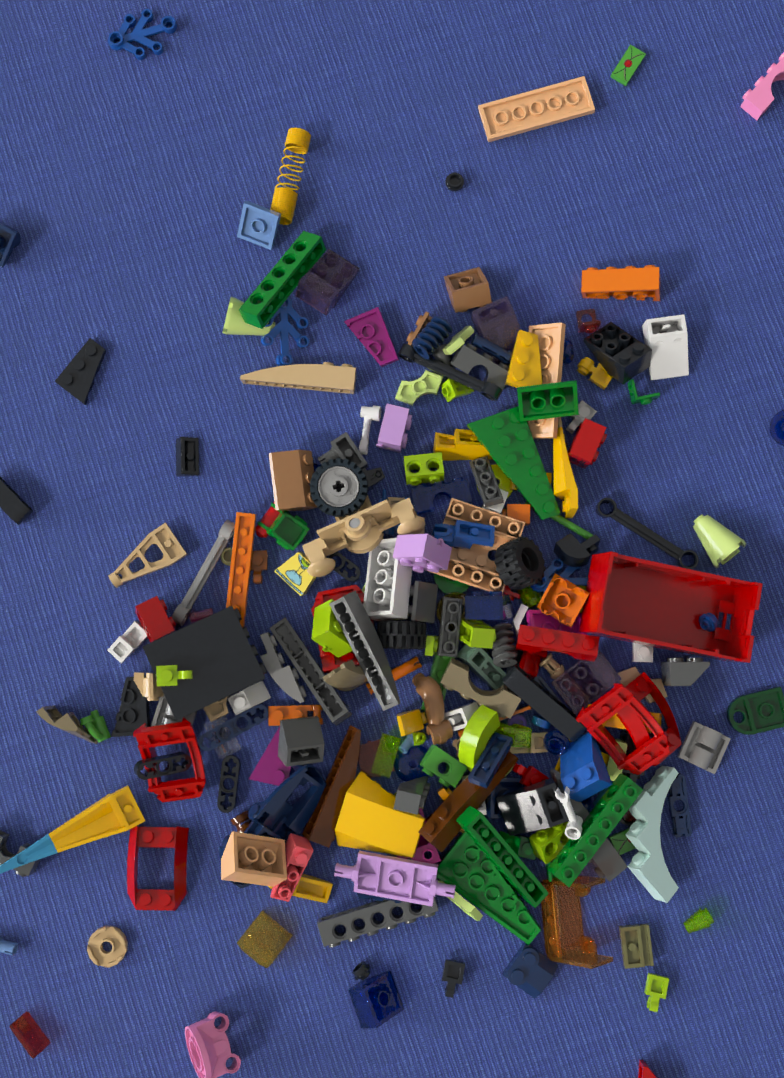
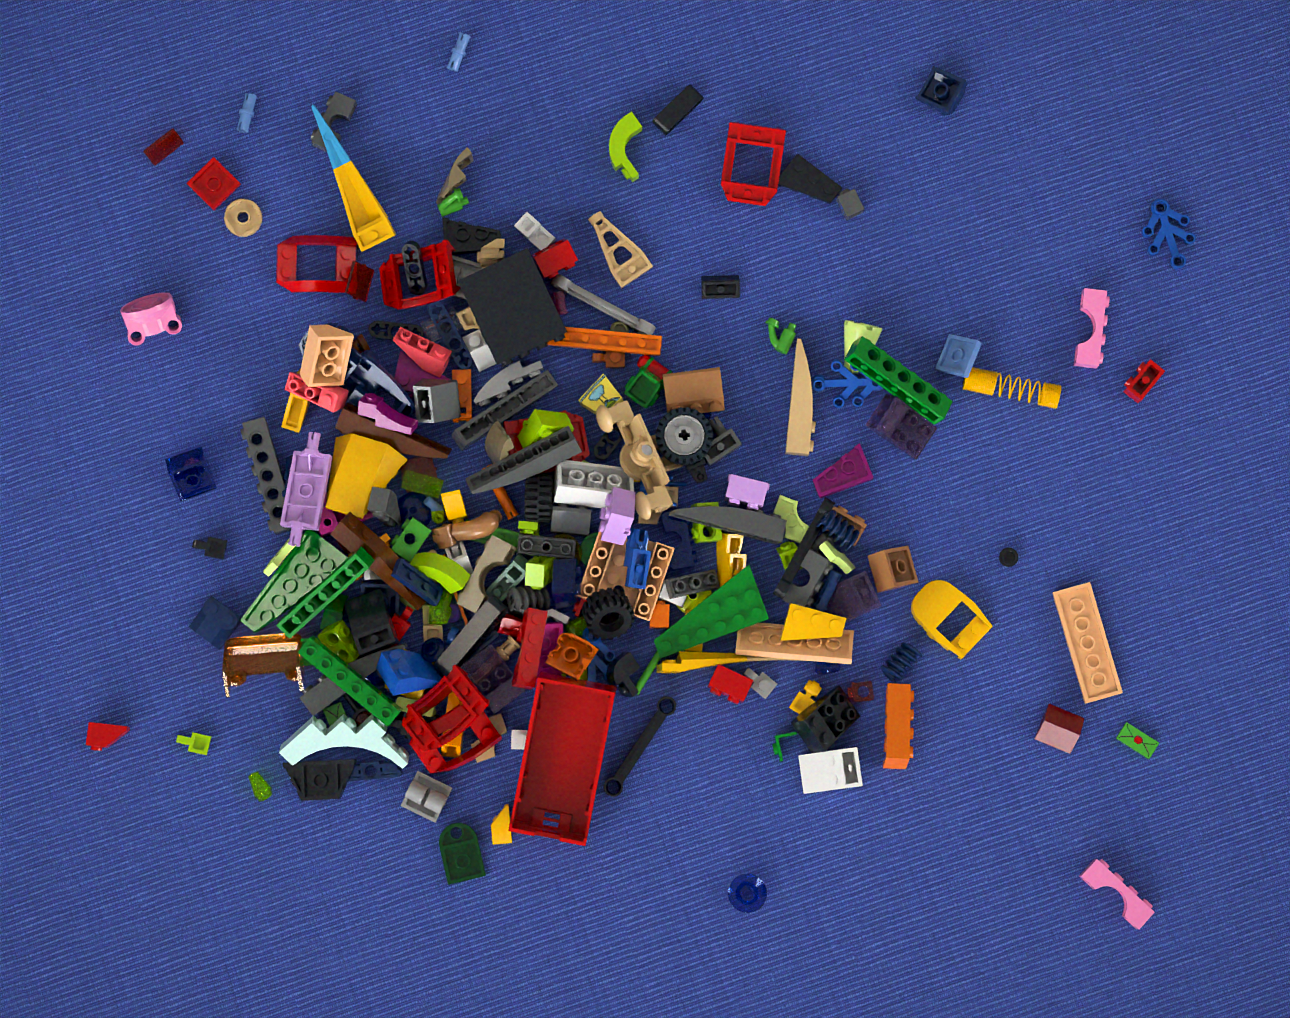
camera: 80 degrees right, 0 degrees up
lime plate [156,665,193,686] -> none
clear yellow slope [237,909,293,968] -> none
black plate [352,961,370,980] -> none
white brick [359,405,381,455] -> none
green slope [517,380,579,422] -> none
white brick [555,786,583,840] -> none
olive plate [619,923,654,969] -> none
dark grey slope [661,658,710,686] -> none
yellowish green cone [693,514,747,568] -> none
blue plate [699,613,718,632] -> none
none -> red plate [187,157,241,211]
none -> black wing [283,759,357,801]
none -> clear red piece [344,261,374,302]
none -> magenta slope [358,393,418,435]
none -> coral slope [393,327,452,378]
none -> yellow slope [491,804,512,845]
none -> lime arch [609,111,642,182]
none -> dark grey slope [669,506,787,545]
none -> red wedge [721,122,786,206]
none -> bright green plant [765,318,796,355]
none -> dark grey brick [836,189,864,221]
none -> dark blue piece [881,642,923,684]
none -> yellow slope [911,580,993,660]
none -> slope [1034,704,1084,754]
none -> bright pink arch [1074,288,1110,369]
none -> red brick [1123,359,1165,403]

